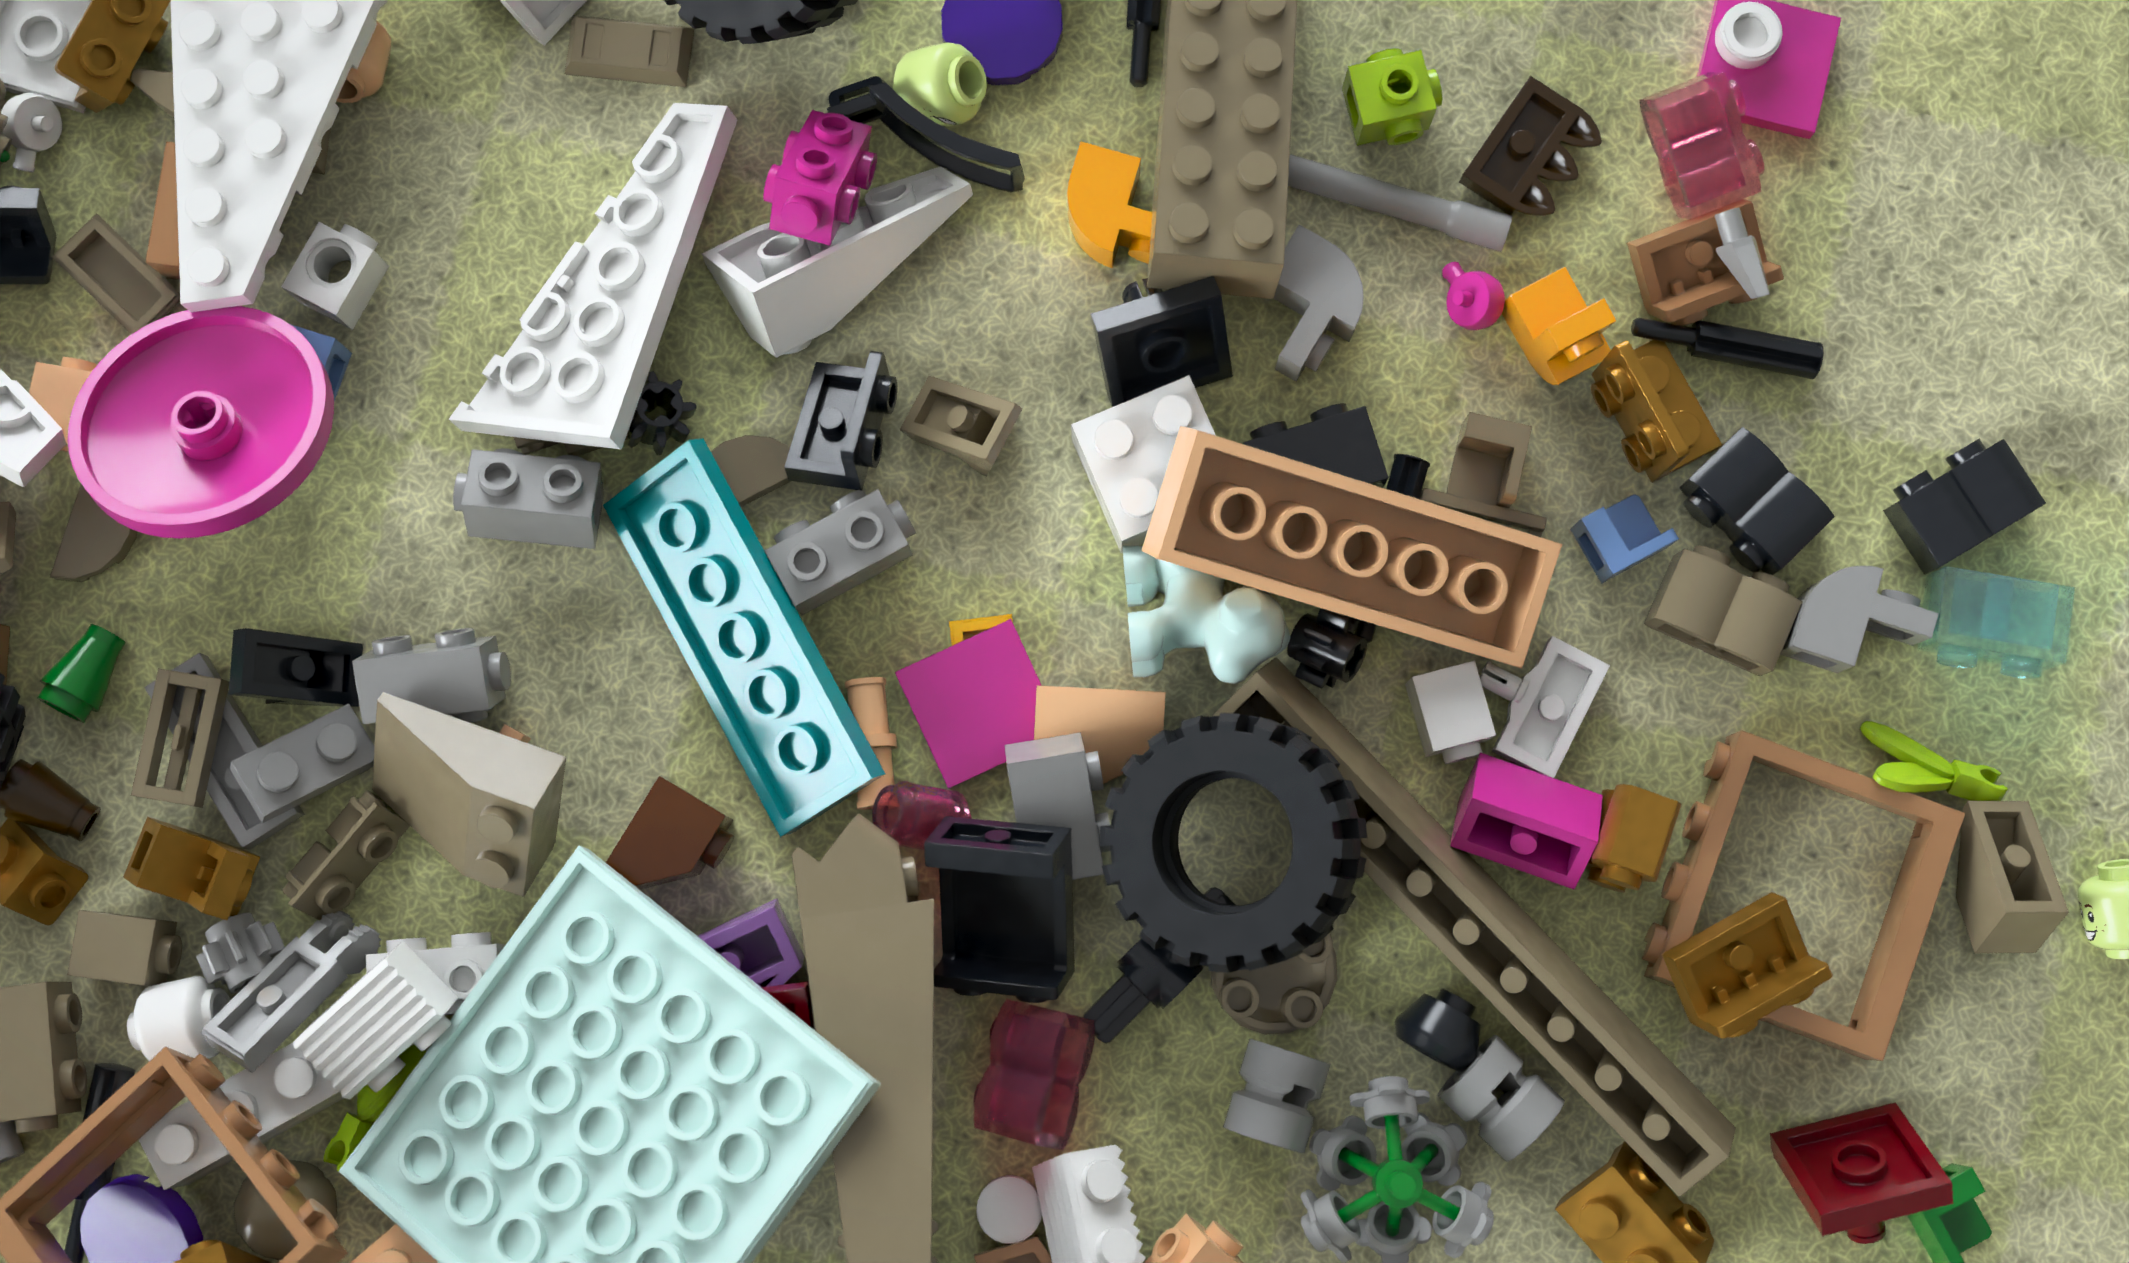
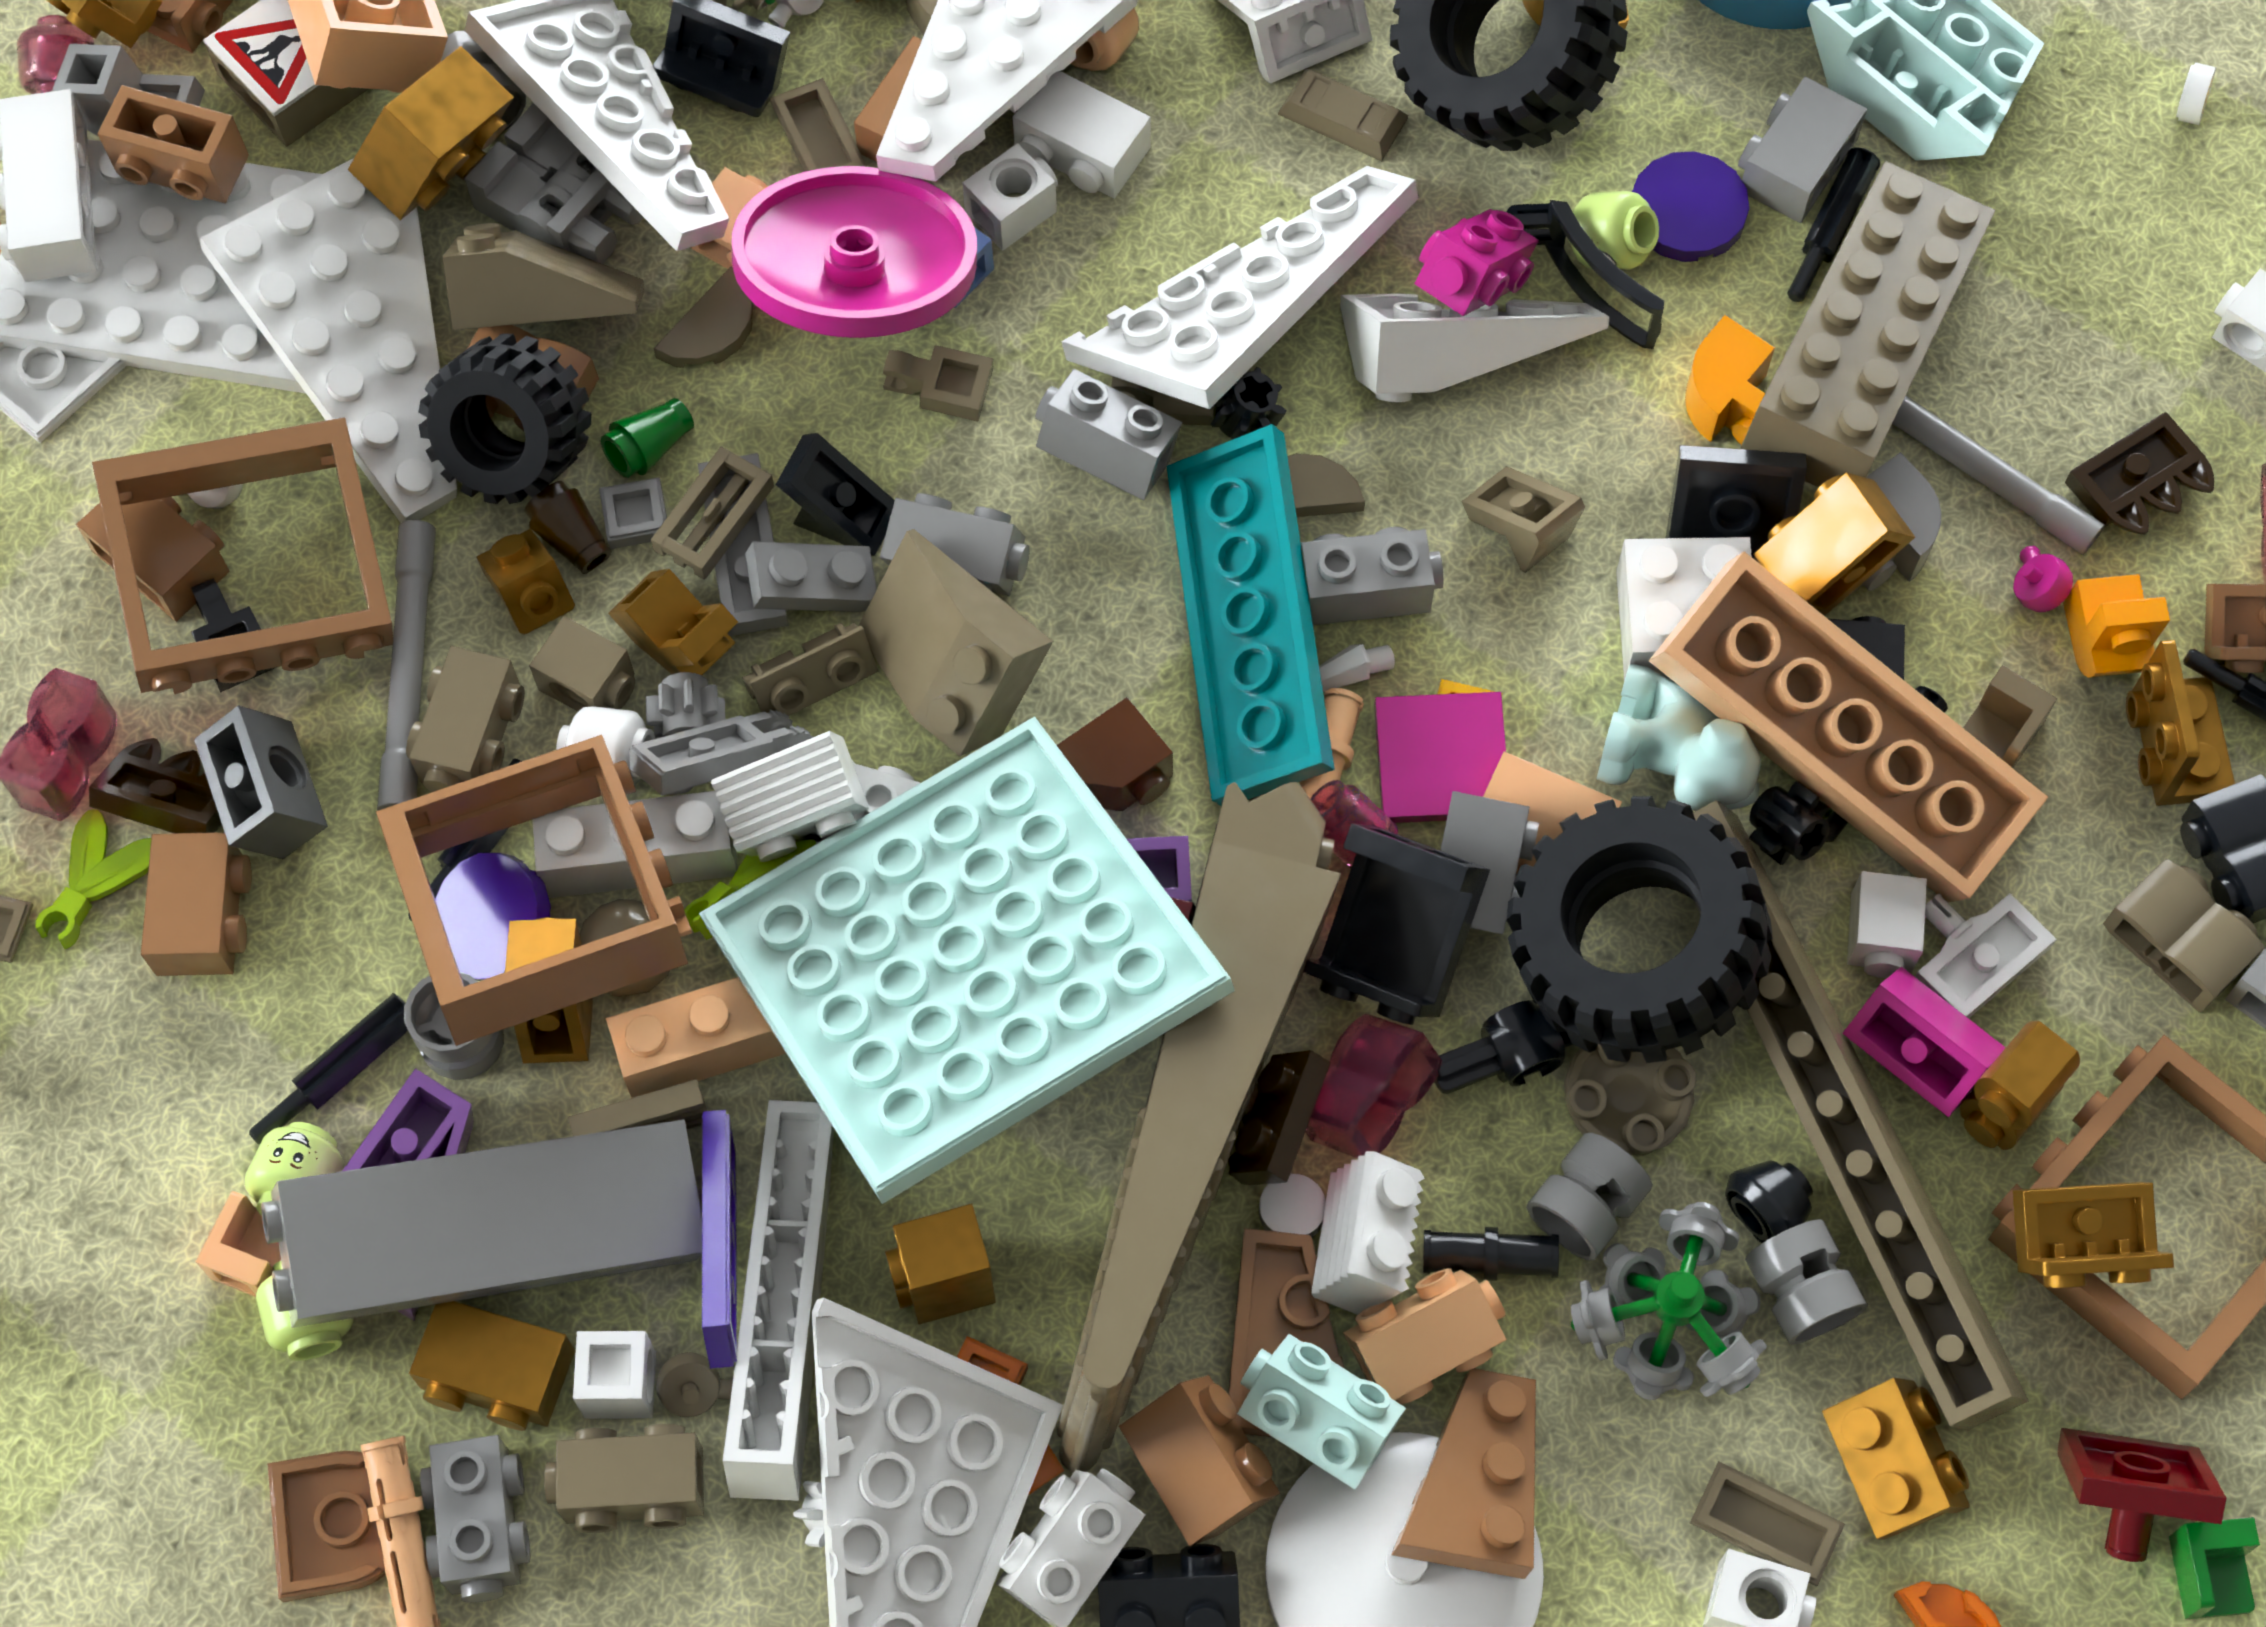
camera: 20 degrees right, 15 degrees down
black bracket [784,351,898,491] -> none
lime brick [1342,48,1442,146] -> none
medium blue panel [1570,495,1679,584] -> none
none -> light grey tile [599,477,667,549]
none -> dark tan plate [883,345,993,422]
none -> white brick [1013,71,1151,199]
none -> dark brown plate [1228,1050,1331,1185]
none -> white bar [1319,644,1395,692]
none -> black pin [1423,1227,1559,1281]
none -> brick [1753,472,1916,616]

